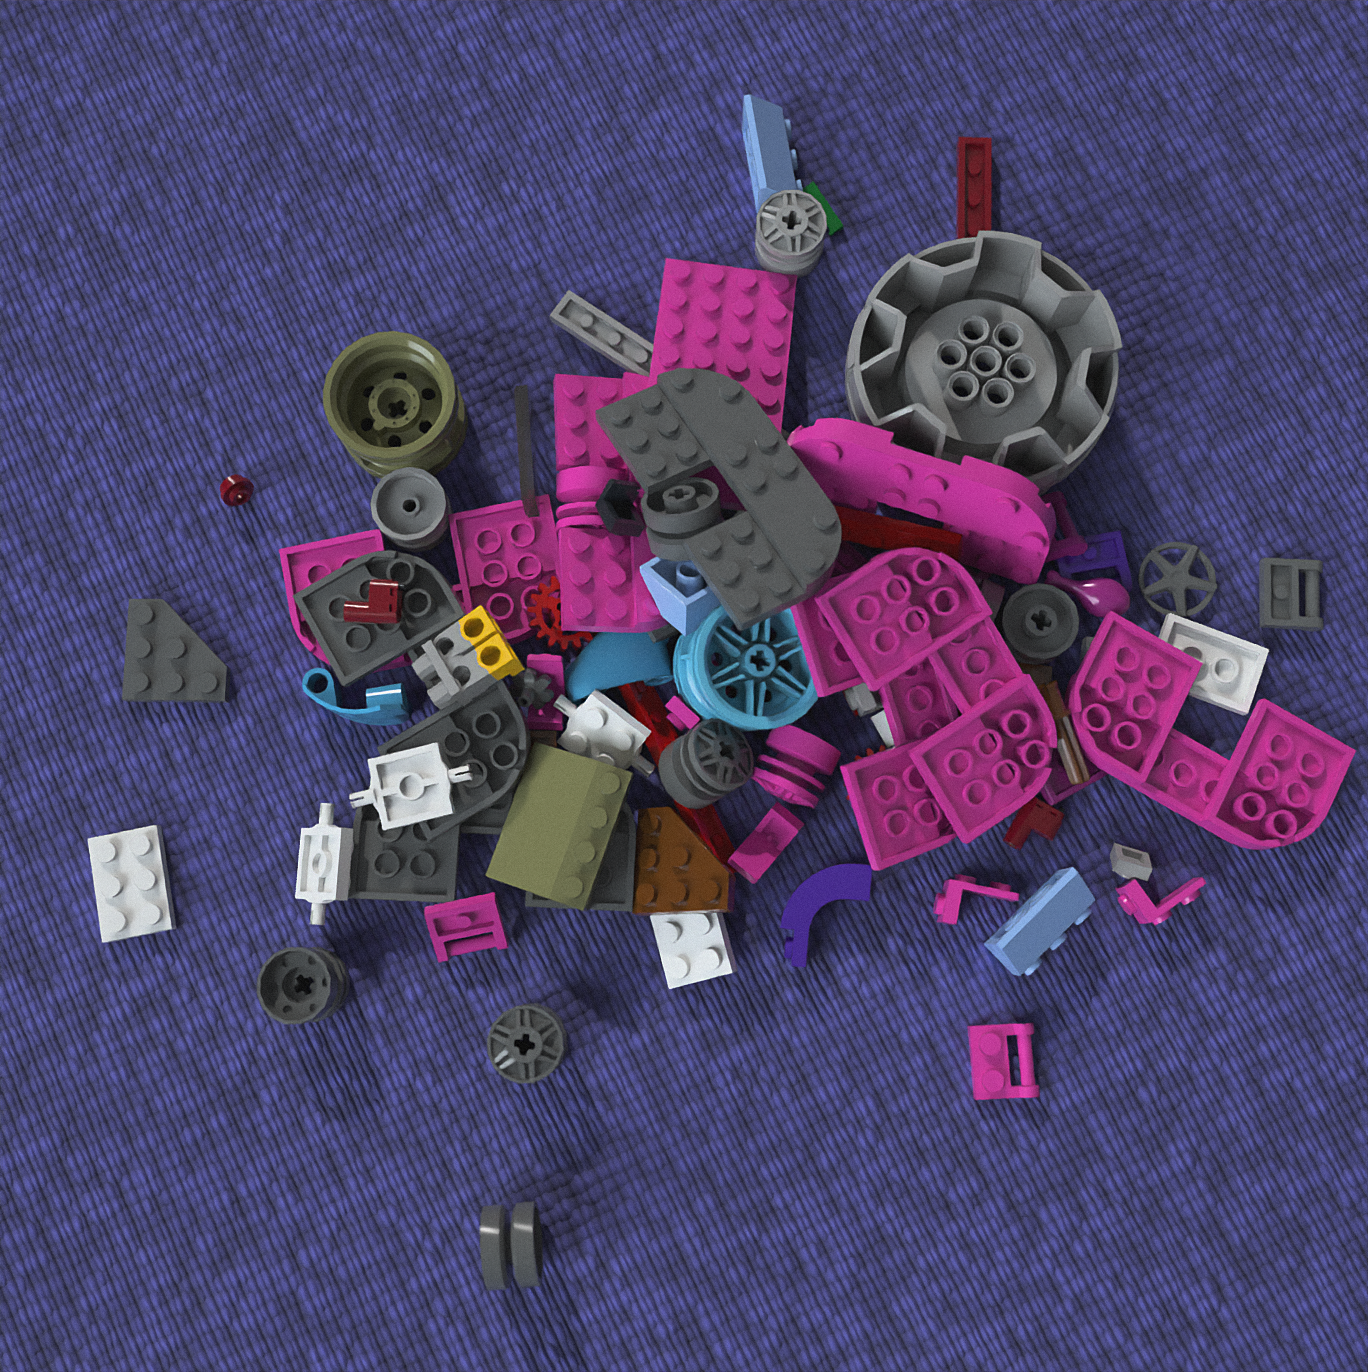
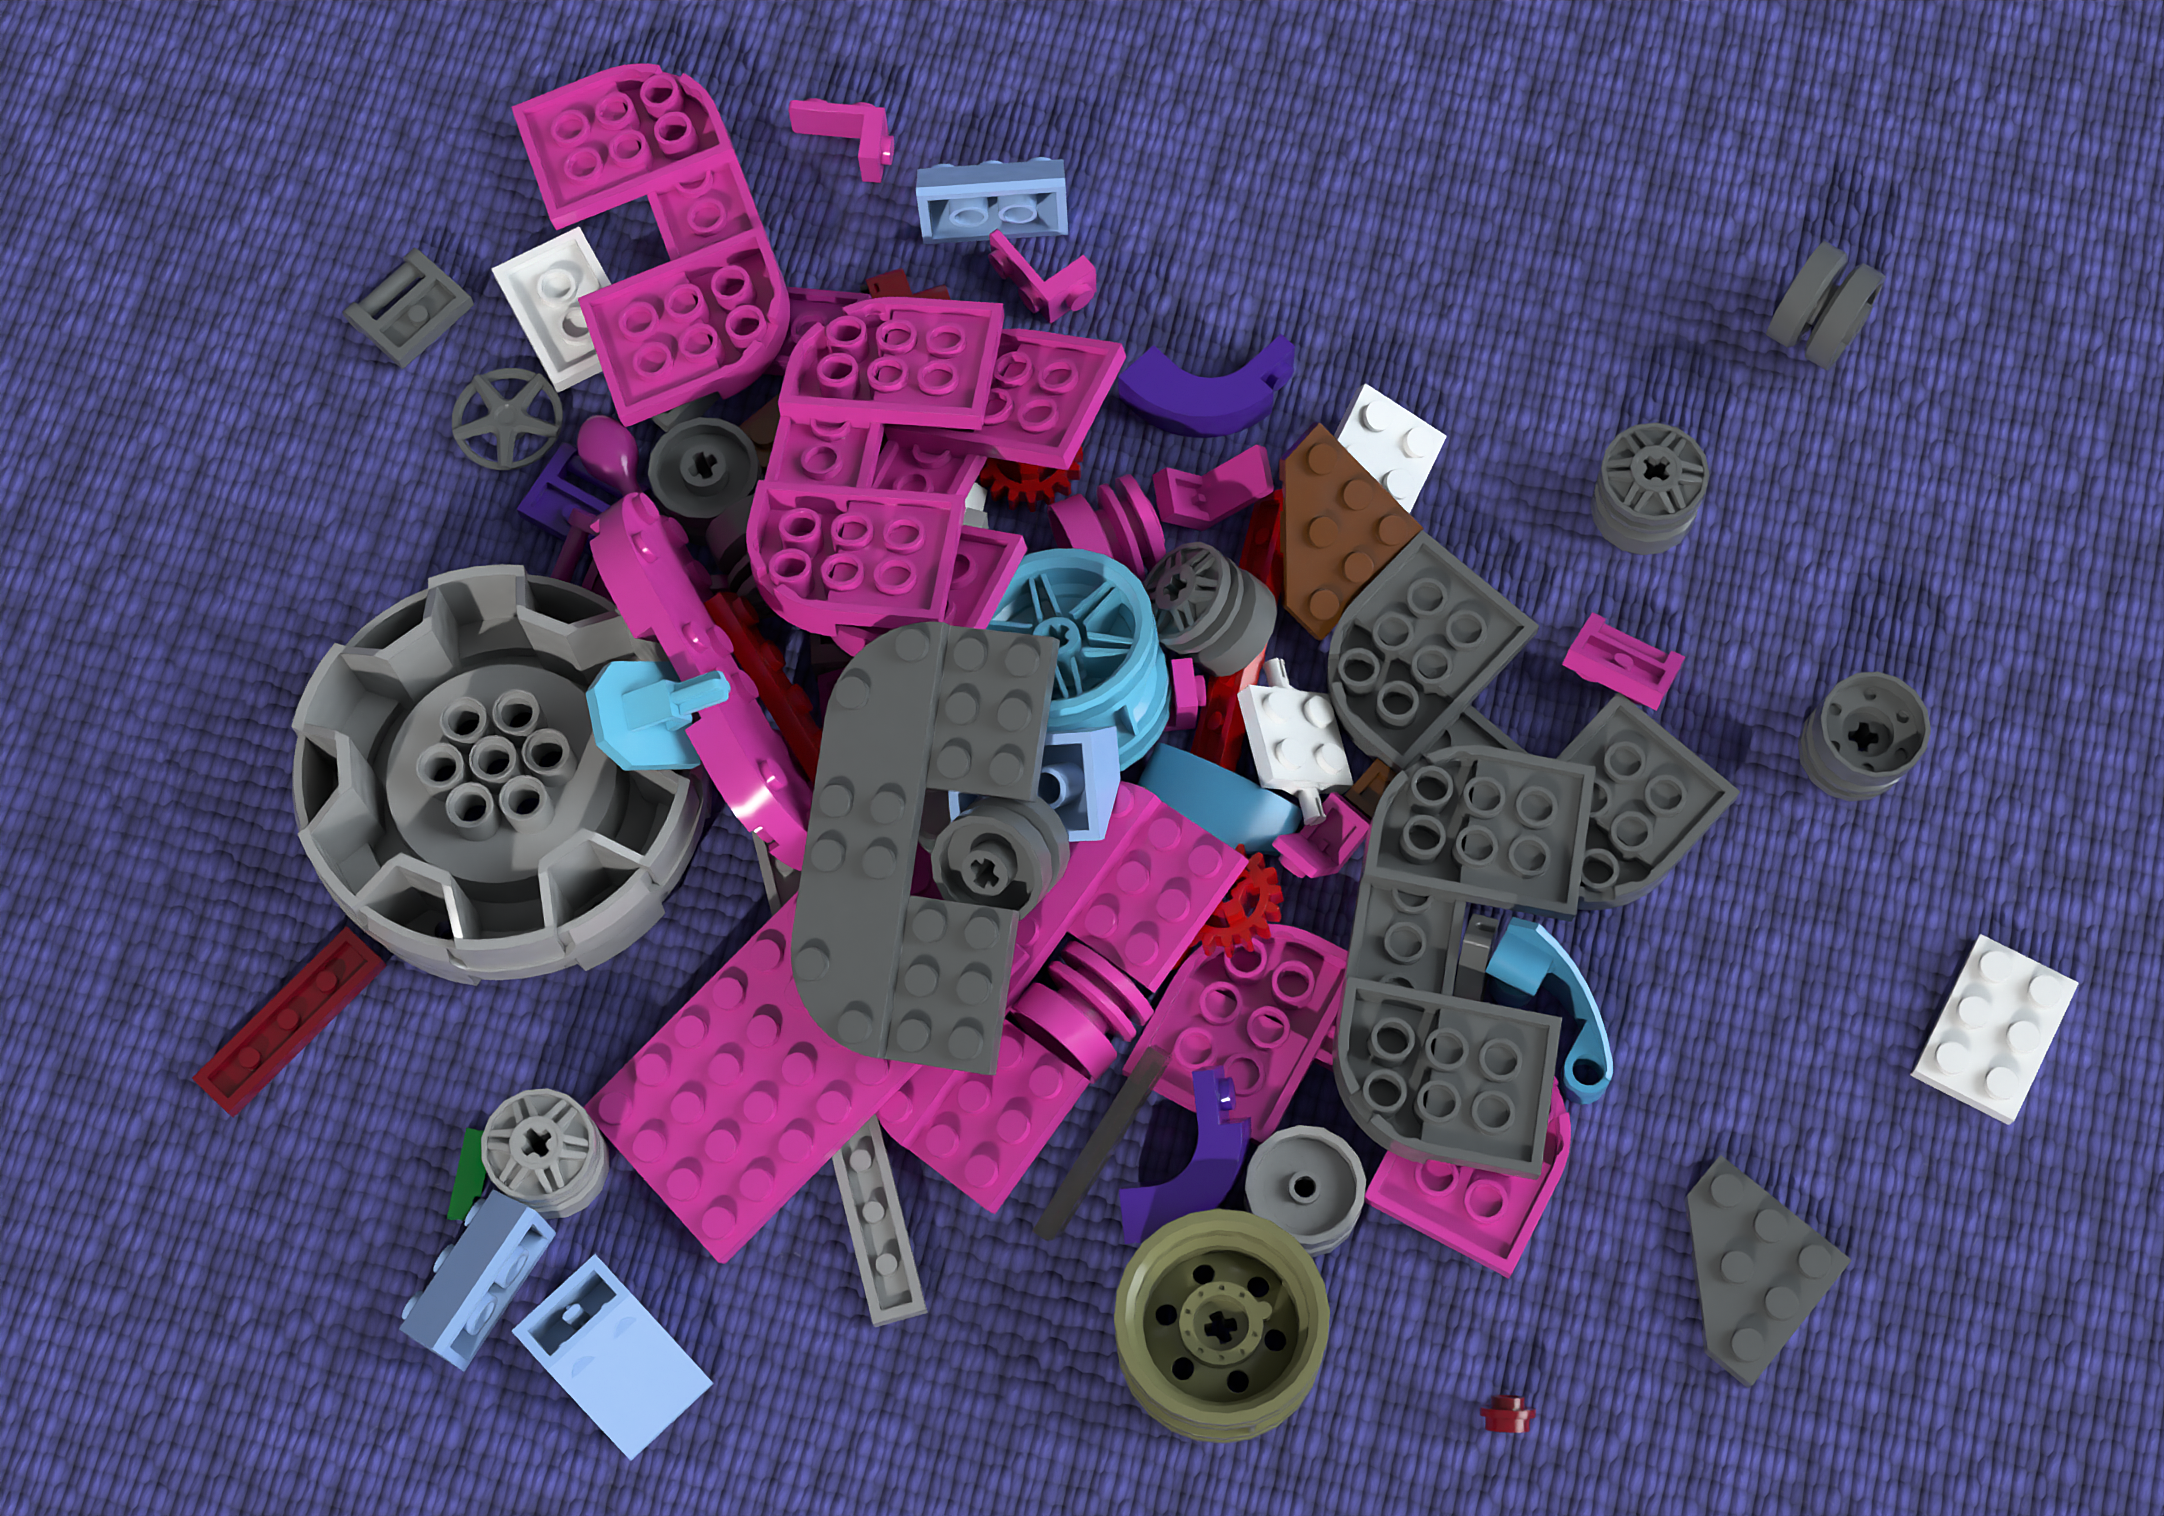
camera: 140 degrees left, 10 degrees down
white plate [295,803,354,925] -> none
dark red piece [343,579,407,624] -> none
white plate [349,743,473,830] -> none
light grey hips [412,605,524,709] -> none
olive slope [485,742,635,912] -> none
dark grey plant [510,668,554,709] -> none
black bracket [595,479,645,537] -> none
dark pink plate [968,1022,1040,1100] -> none
reddish brown axle [1036,680,1091,785] -> none
light grey plate [1110,843,1152,881] -> none
none -> light blue slope [512,1254,714,1461]
none -> medium azure piece [586,661,731,771]
none -> dark purple arch [1119,1065,1252,1244]
none -> dark grey piece [1453,913,1499,1002]

